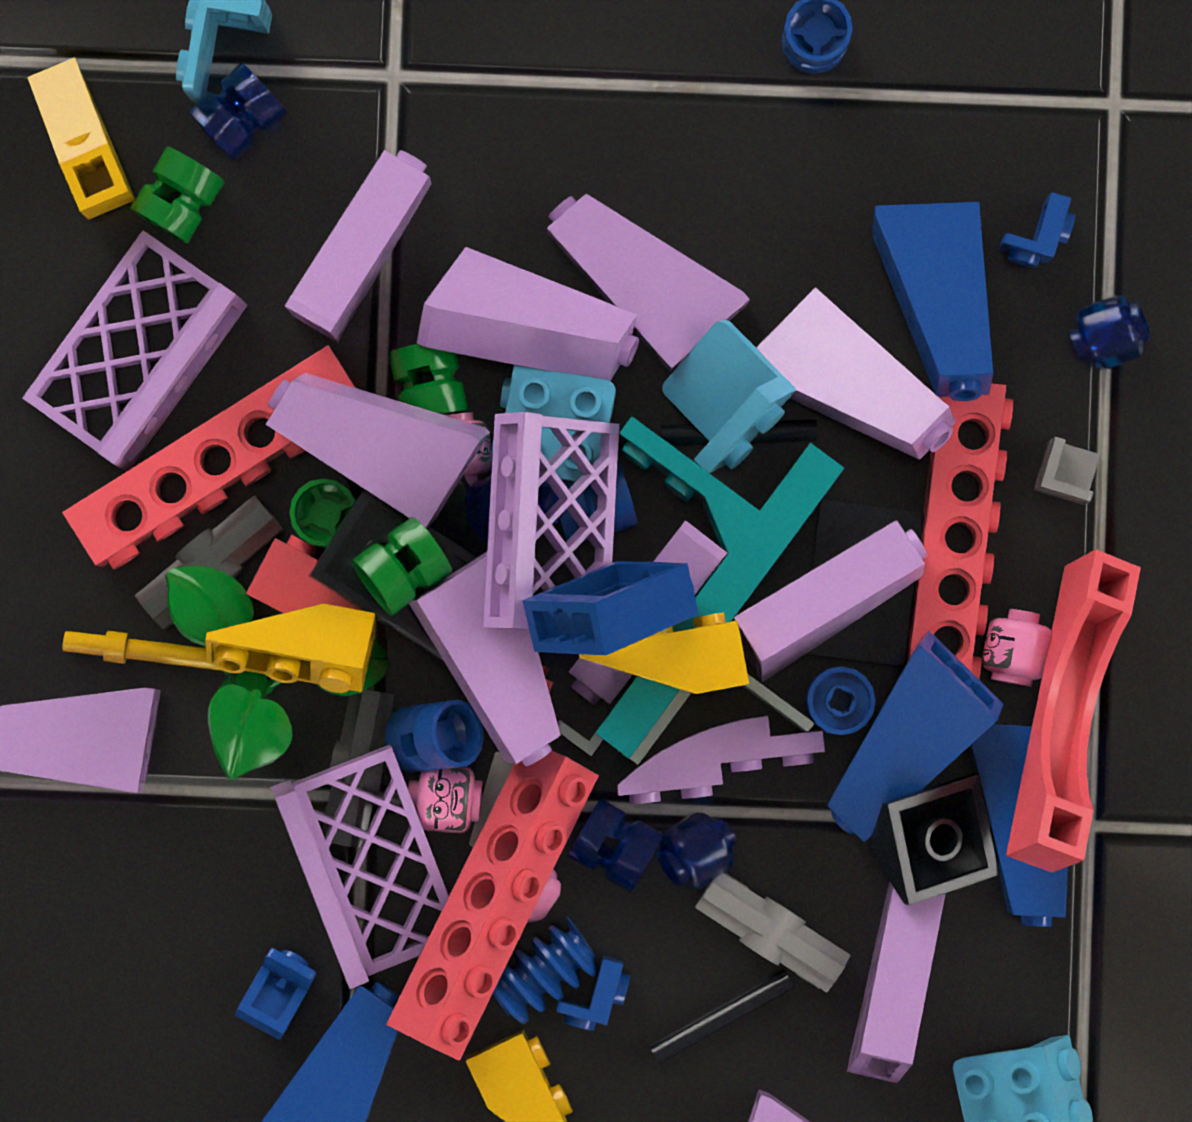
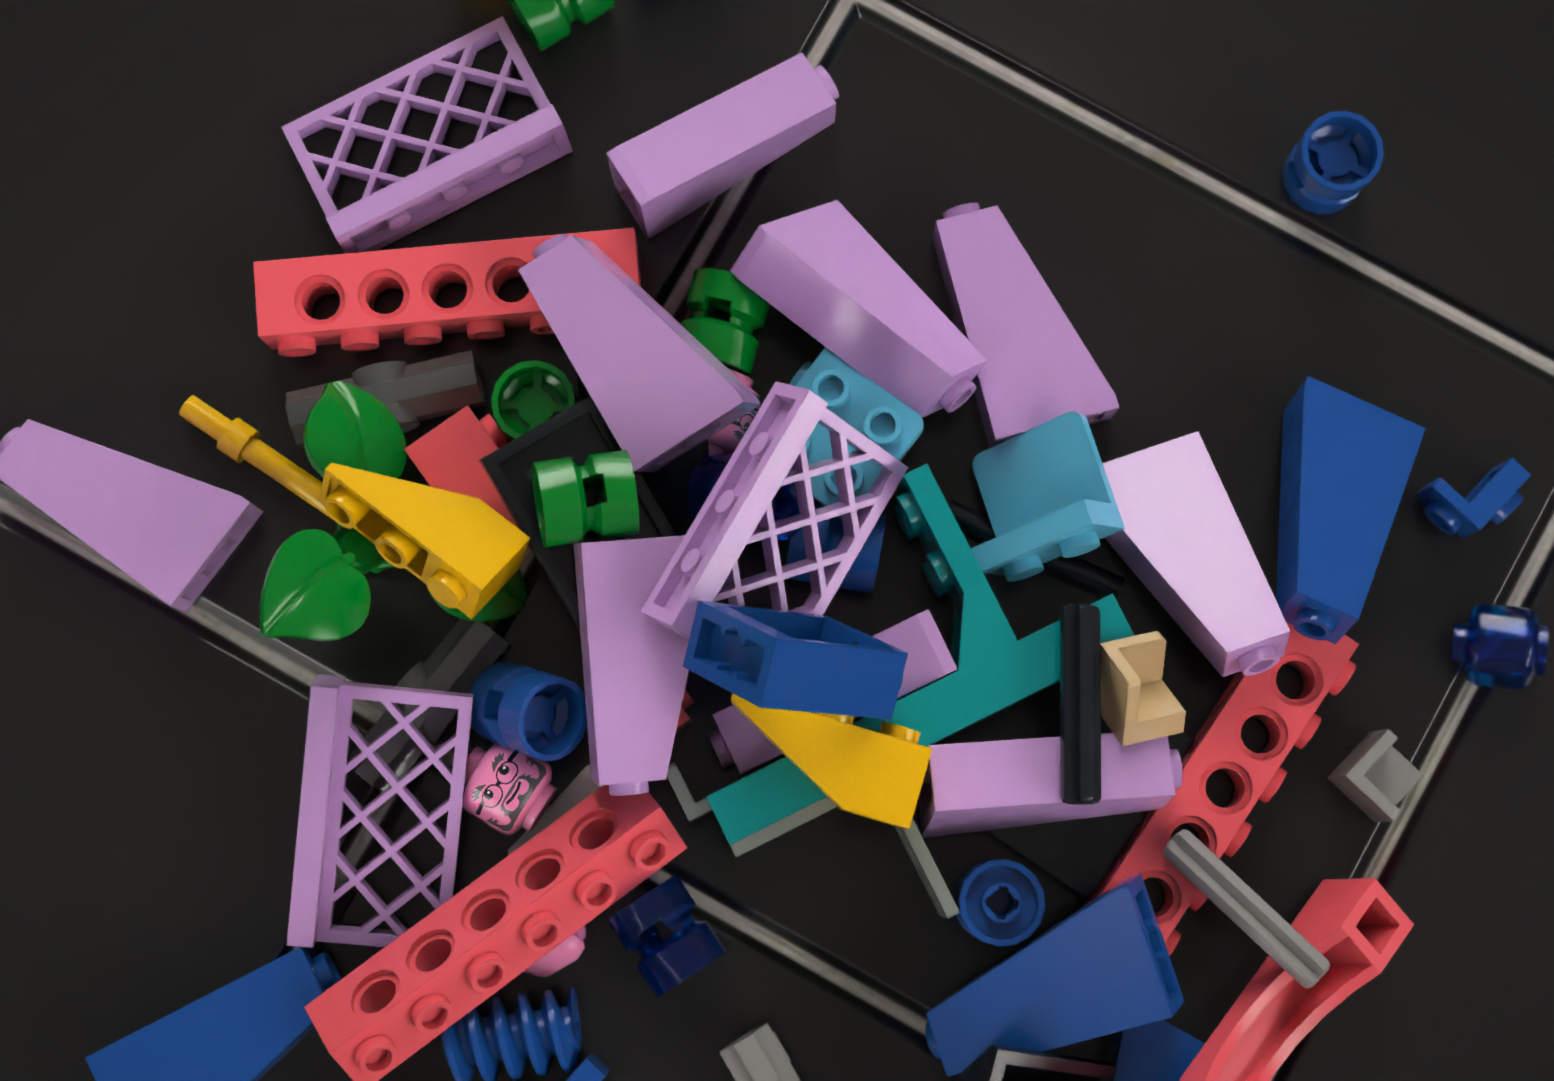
camera: 25 degrees right, 5 degrees down
blue bracket [234,948,316,1040] -> none
lavender slope [617,716,825,805] -> none
clear blue head [656,812,737,890] -> none
bright pink head [981,609,1052,687] -> none
none -> black axle [1060,603,1101,805]
none -> tan panel [1100,631,1186,746]
none -> light grey axle [1162,829,1330,988]

